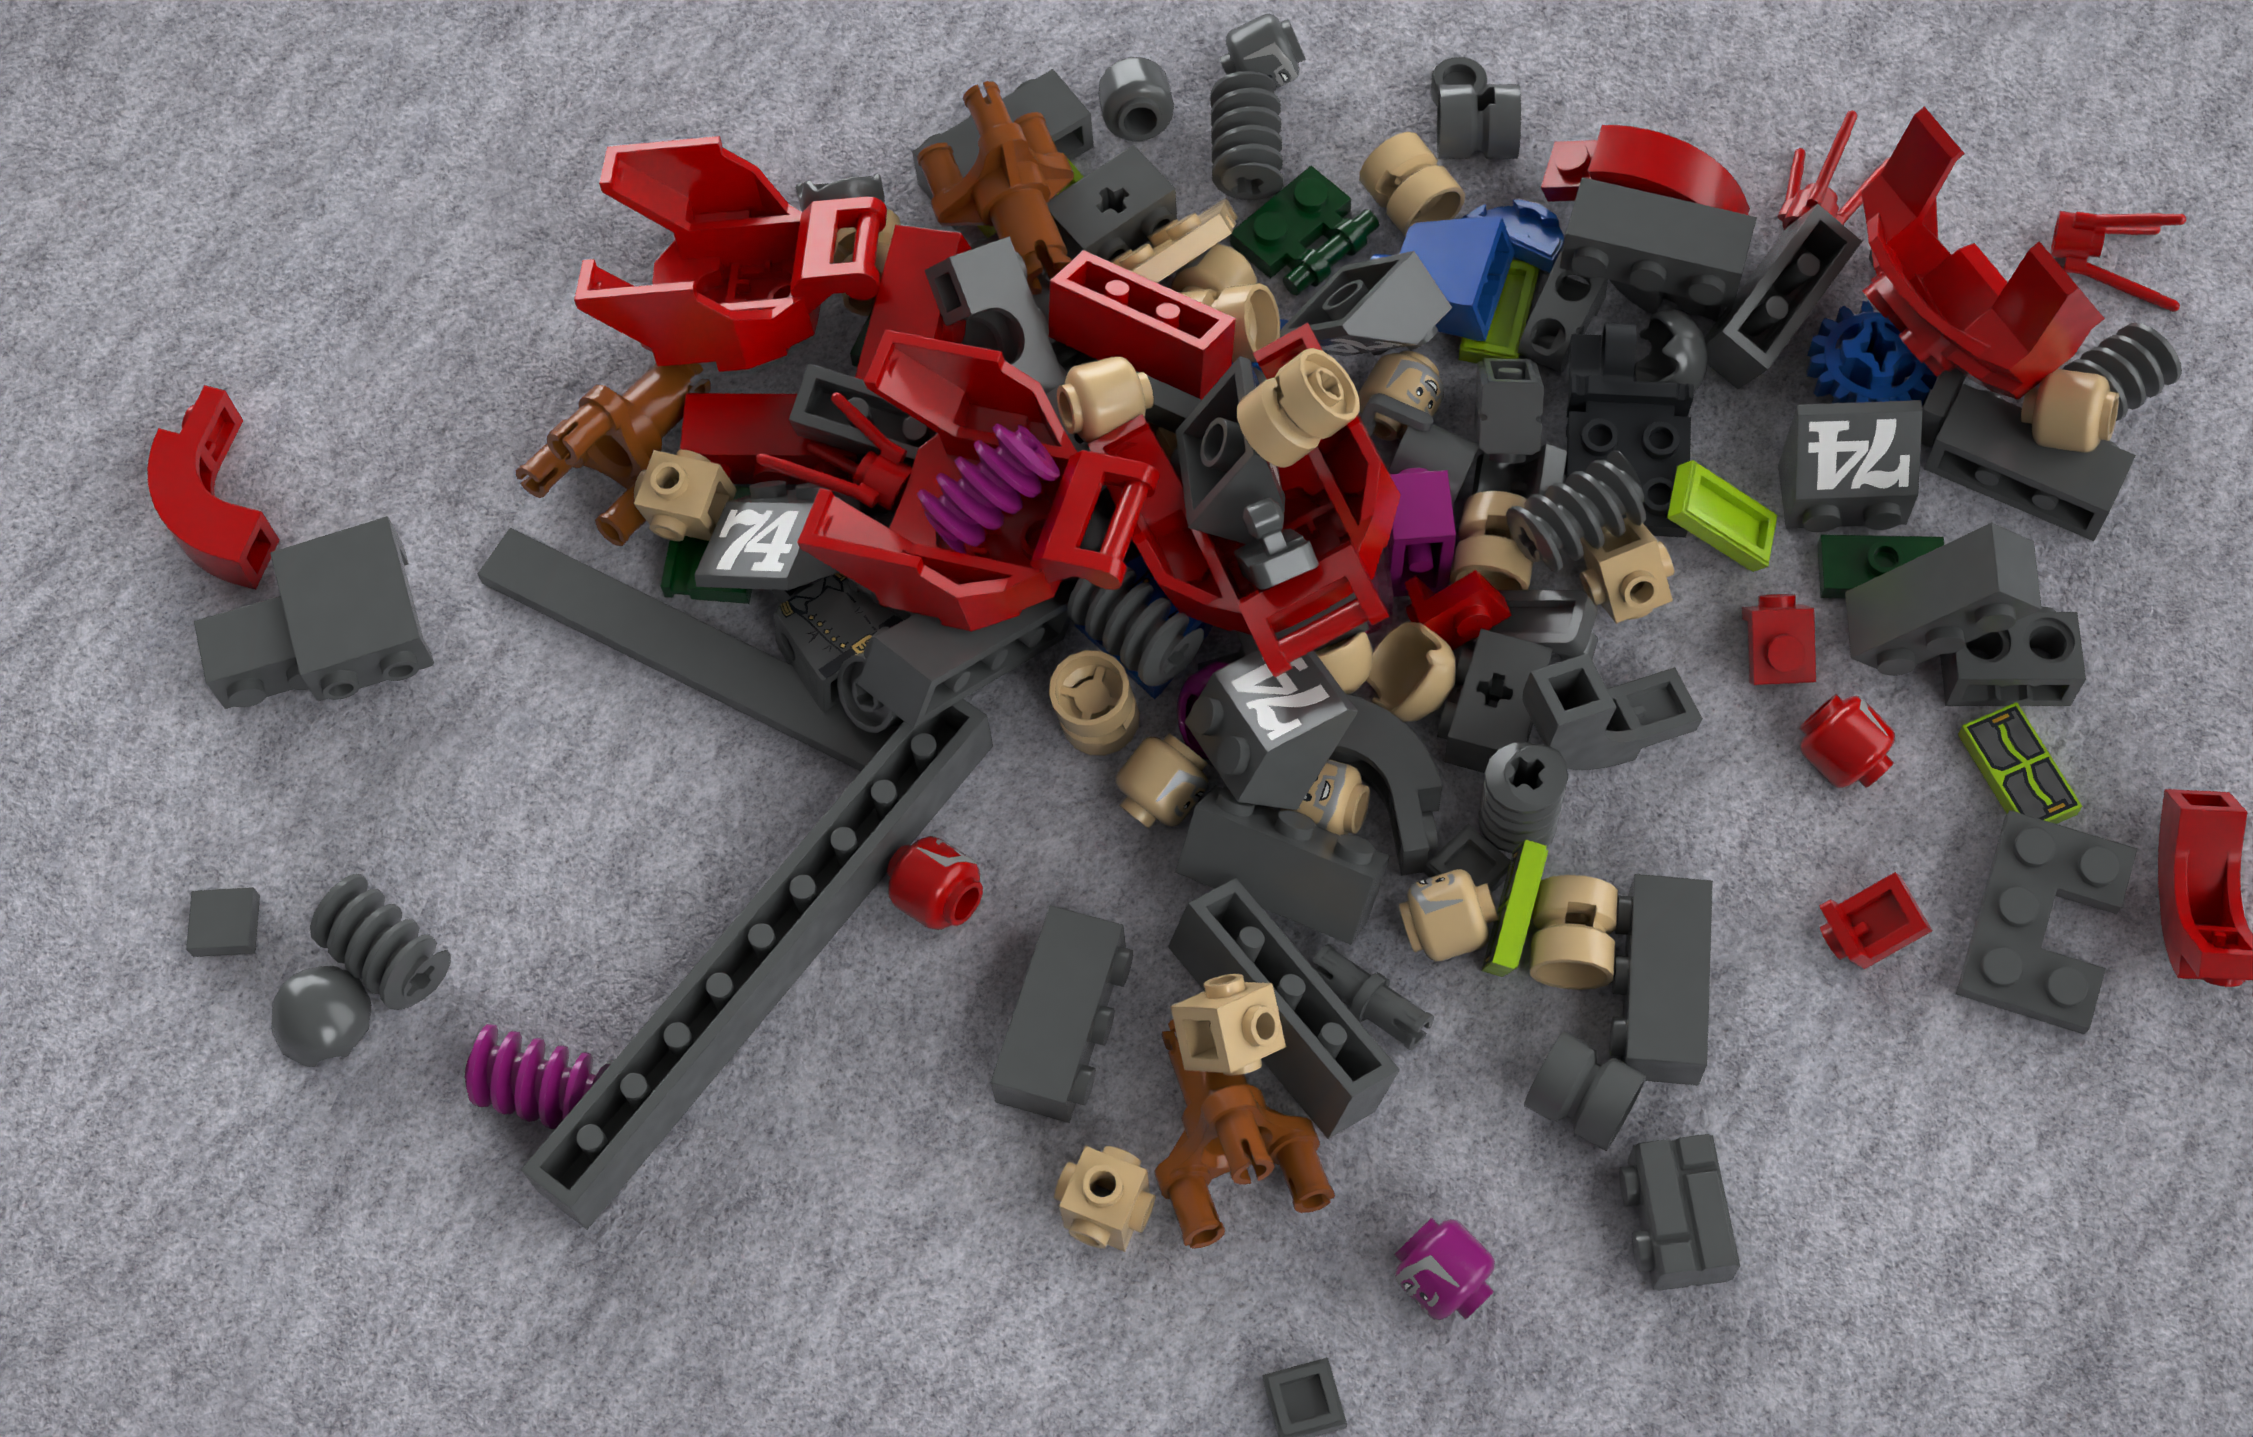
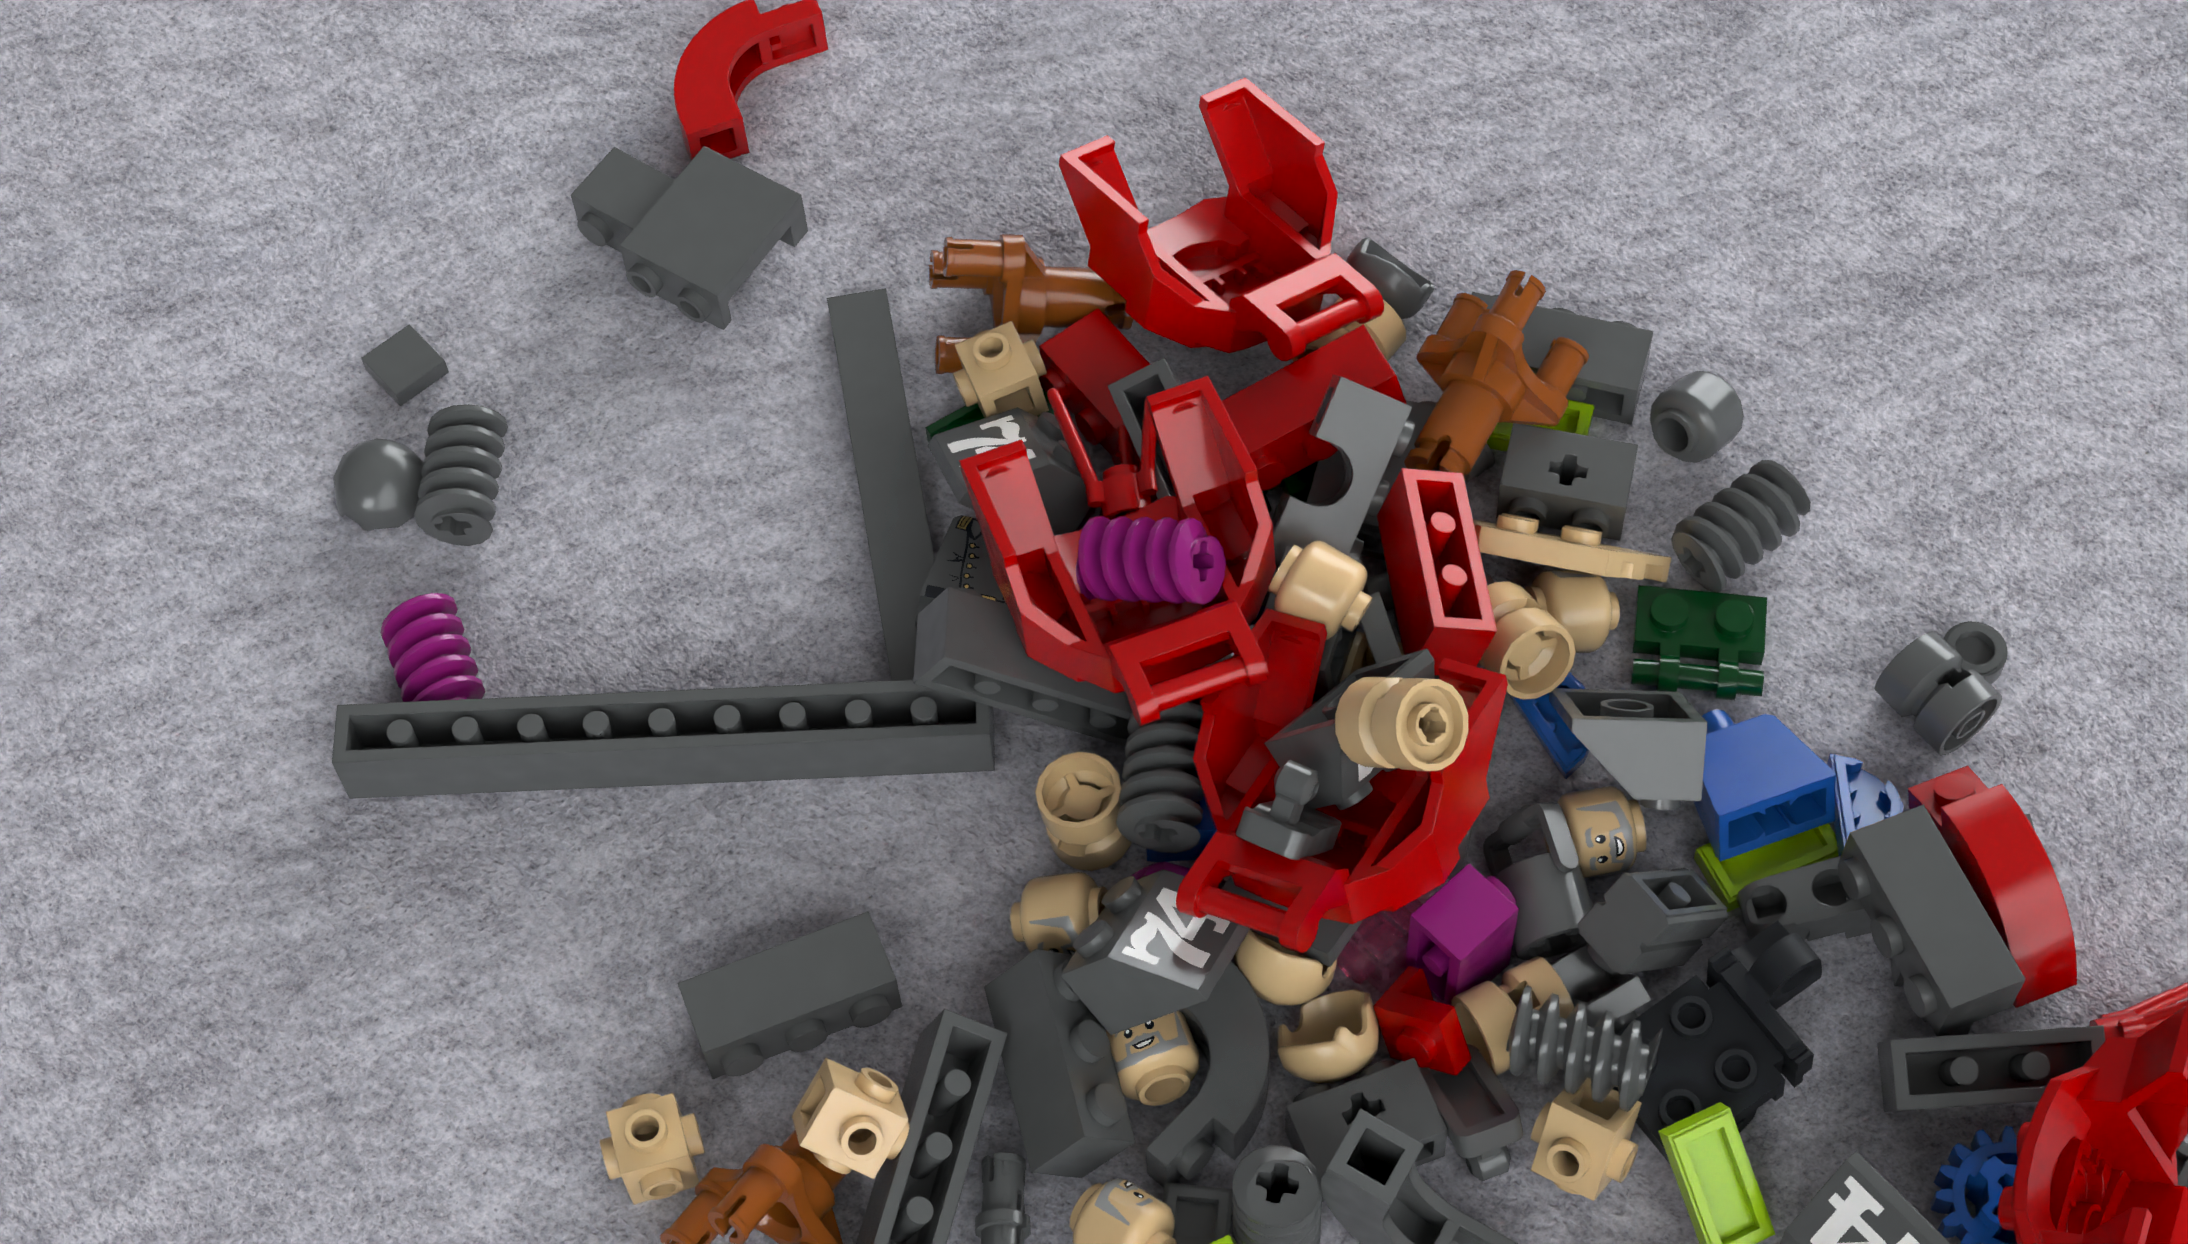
camera: 50 degrees right, 5 degrees down
red head [887,836,983,930] -> none
dark grey head [1219,13,1306,89] -> none
tan wheel [1359,132,1465,237] -> none
dark grey hair [1634,309,1708,392] -> none

